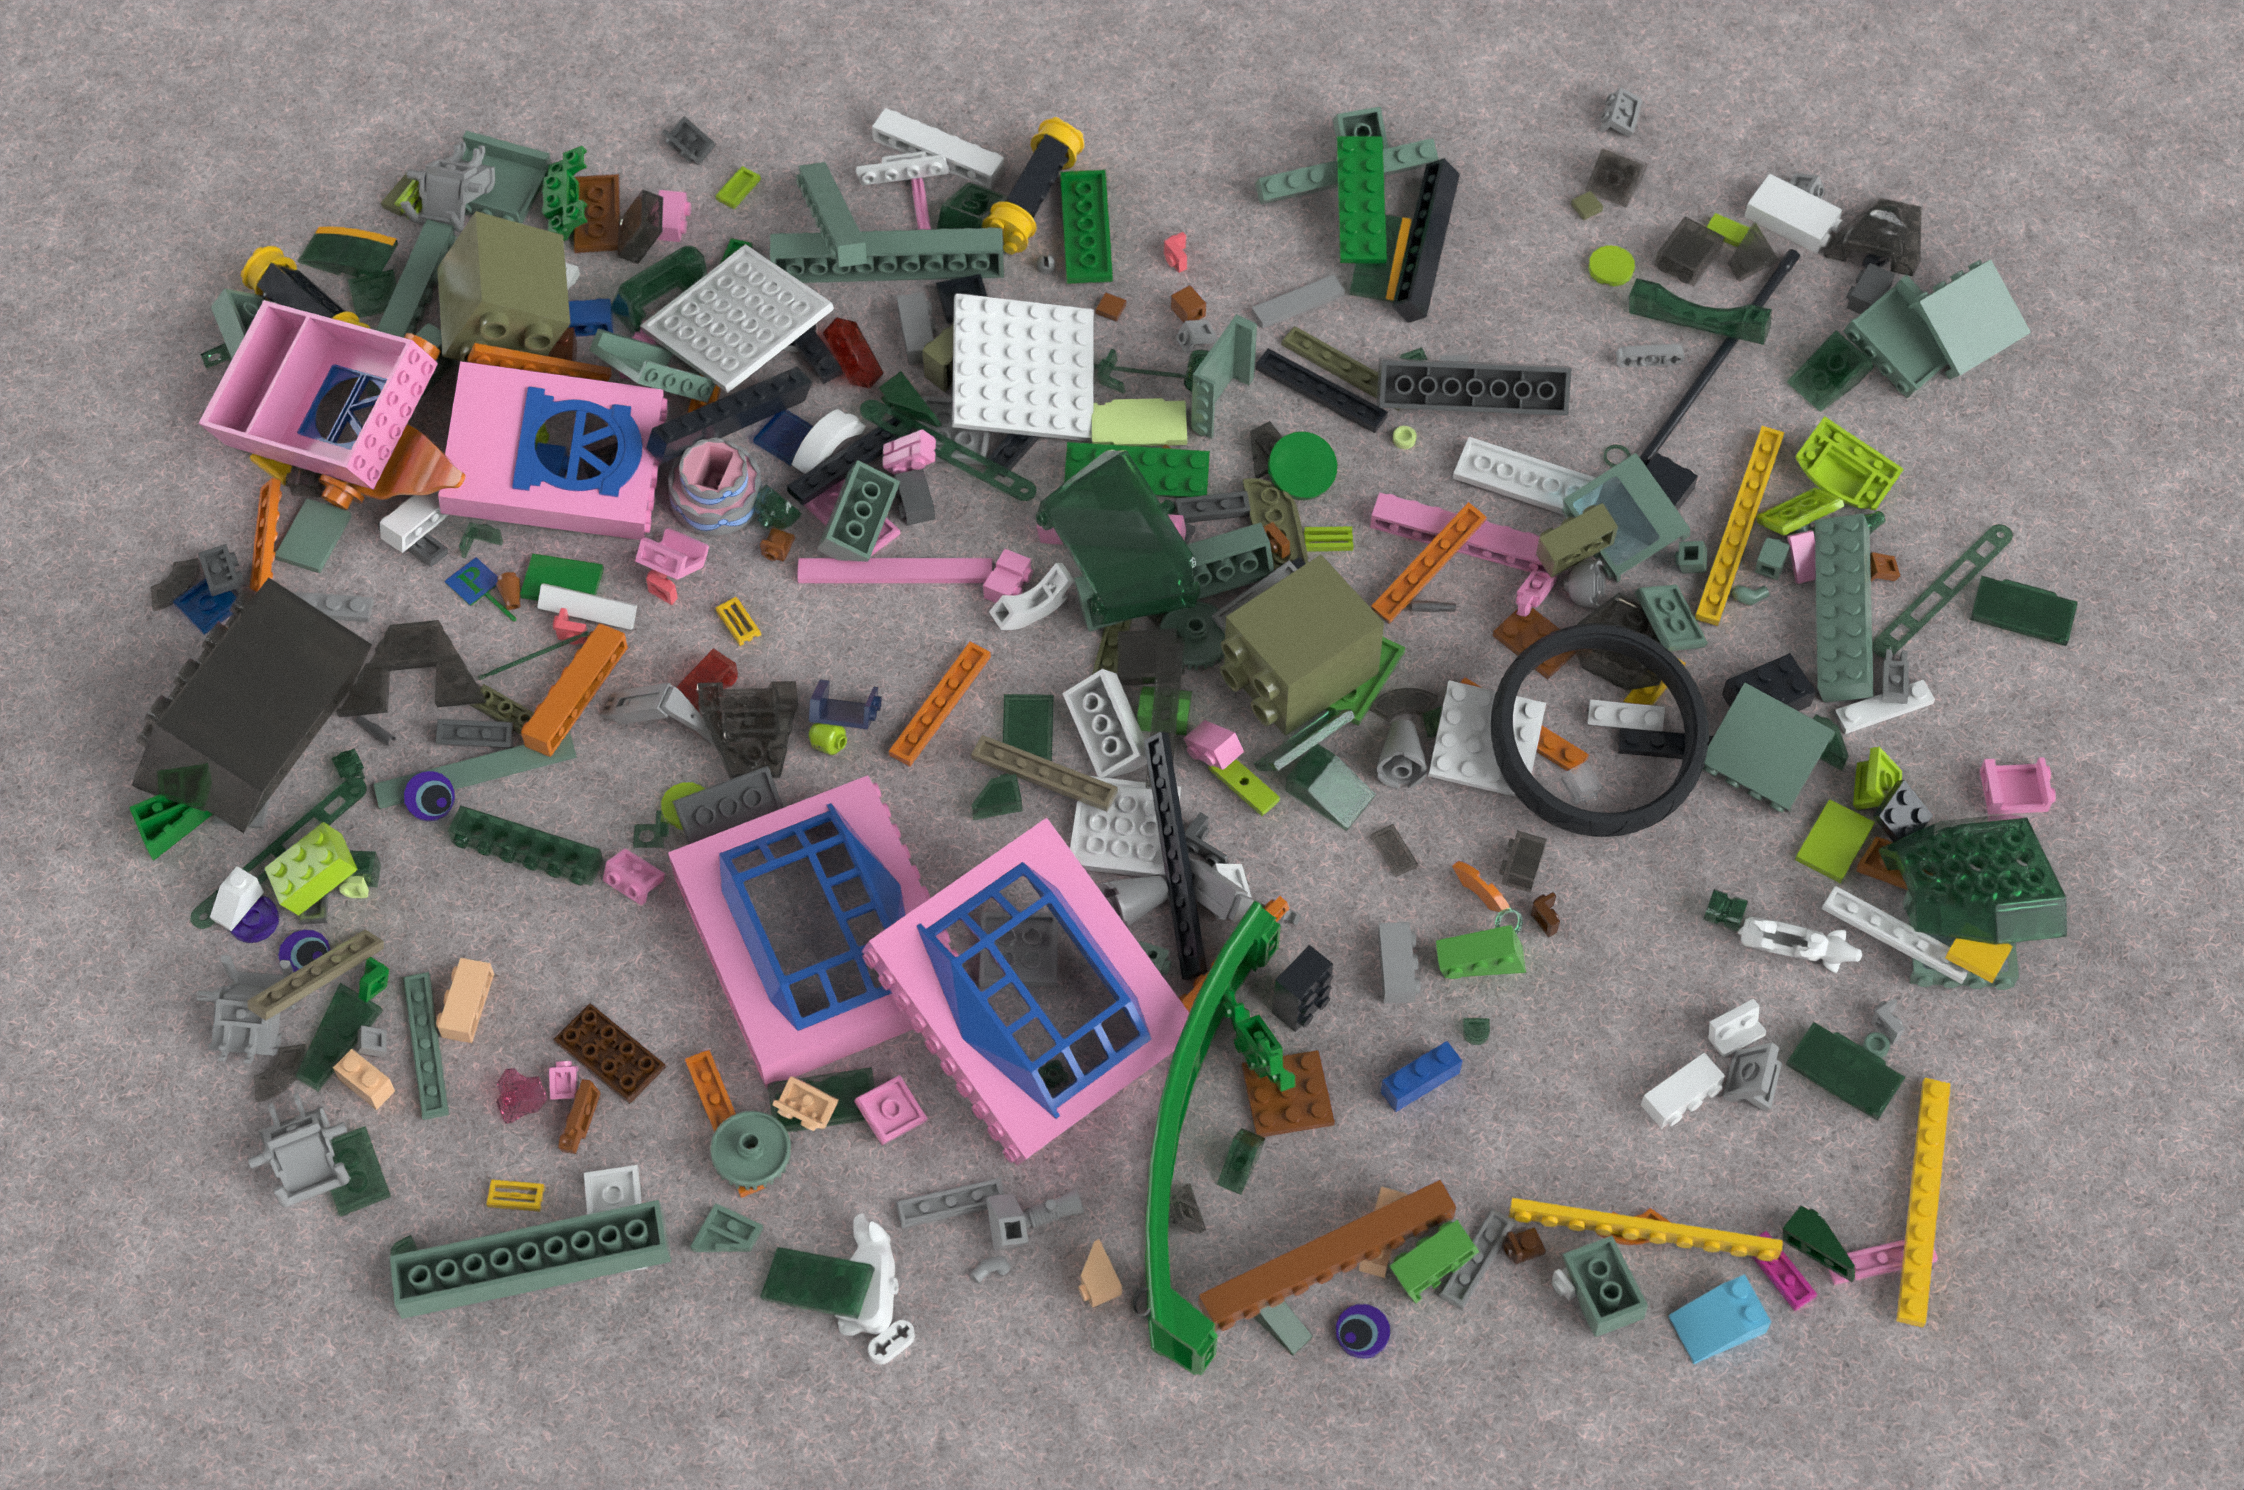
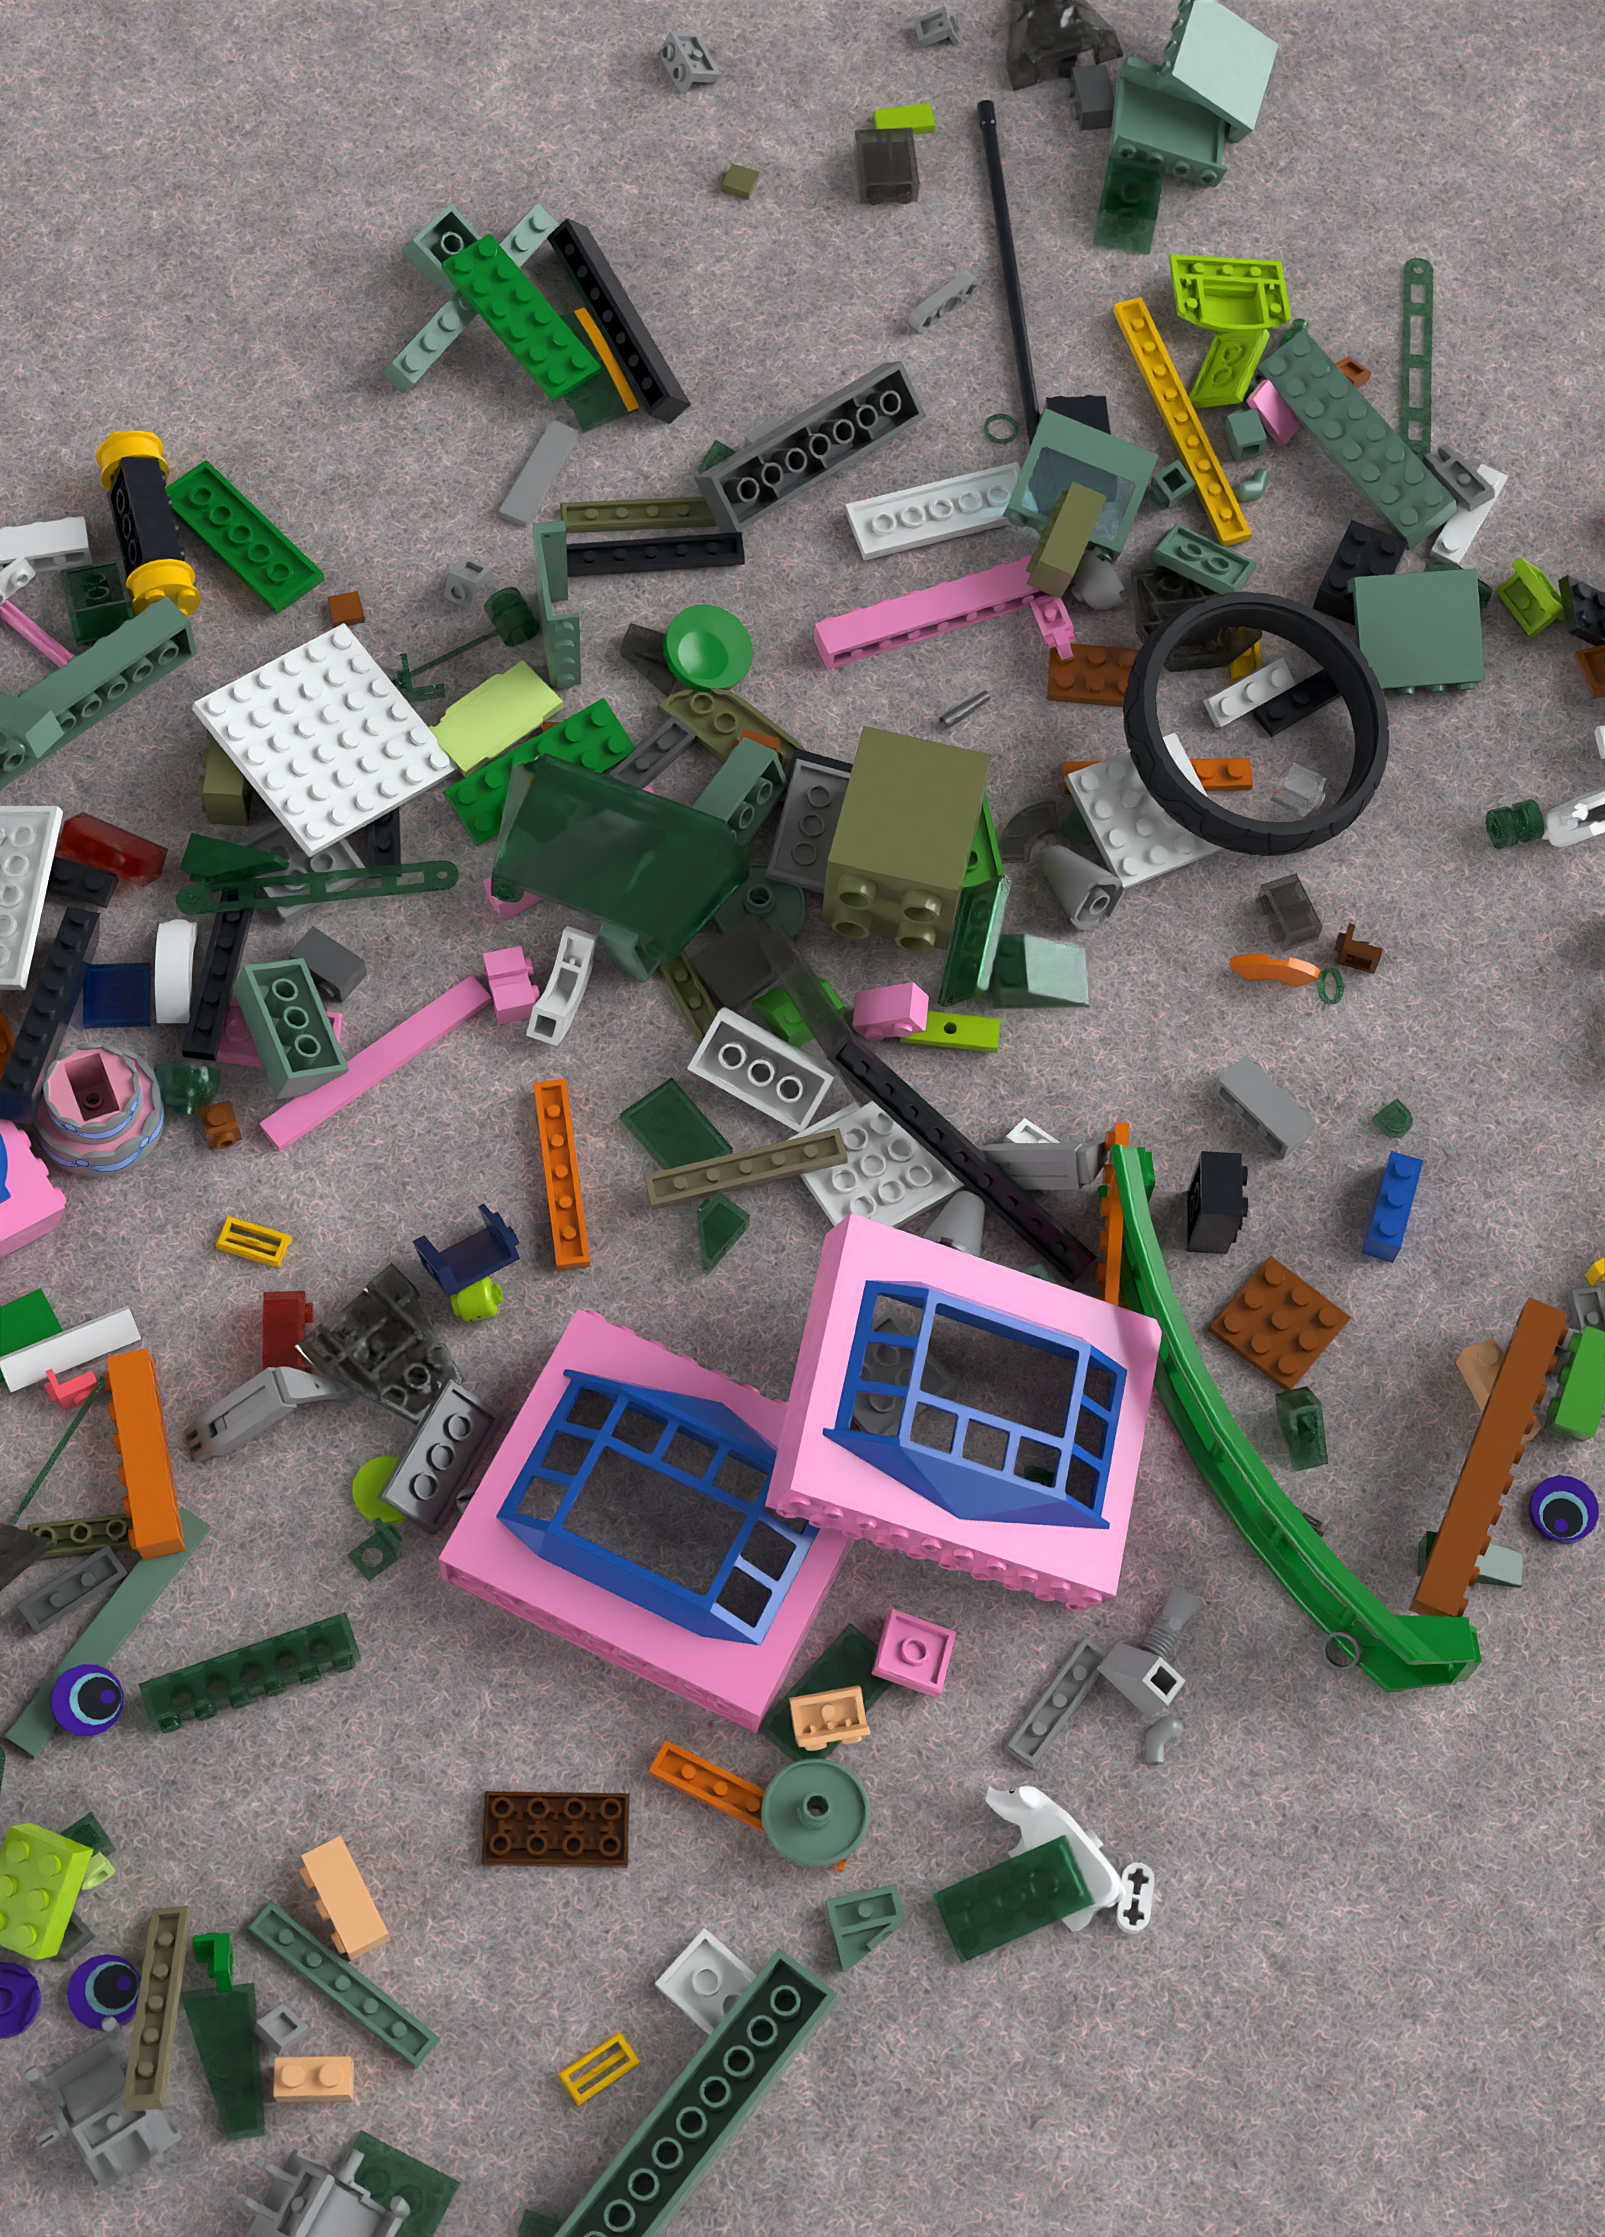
camera: 45 degrees left, 5 degrees up
clear smoke tile [254,1044,307,1102] -> none
clear pink brick [496,1068,548,1124] -> none
bright pink bracket [549,1061,578,1100] -> none
dark orange hinge [558,1079,601,1154] -> none
bright pink bracket [603,848,665,905] -> none
bright pink panel [635,528,709,580] -> none
coral bracket [646,569,678,605] -> none
bright pink brick [883,430,936,476] -> none
light grey brick [896,292,936,365] -> none
black plate [936,274,988,324] -> none
light grey hinge [1037,254,1055,274] -> none
light nougat slope [1078,1239,1122,1308] -> none
coral bracket [1164,232,1187,273] -> none
dark orange panel [1171,285,1206,323] -> none
dark grey bracket [1185,812,1228,867] -> none
green bracket [1221,988,1295,1092] -> none
lime tile [1304,526,1354,552] -> none
orange plate [1371,502,1487,624] -> none
clear smoke tile [1371,824,1418,877] -> none
yellowish green tile [1392,426,1416,449] -> none
bright green wedge [1436,925,1526,979] -> none
clear smoke slope [1585,147,1648,208] -> none
lime tile [1589,245,1635,287] -> none
clear green arch [1629,278,1772,345] -> none
clear smoke wing [1727,223,1779,282] -> none
white brick [1744,174,1842,253] -> none
lime tile [1795,799,1875,884] -> none
clear green piece [1970,576,2078,646] -> none

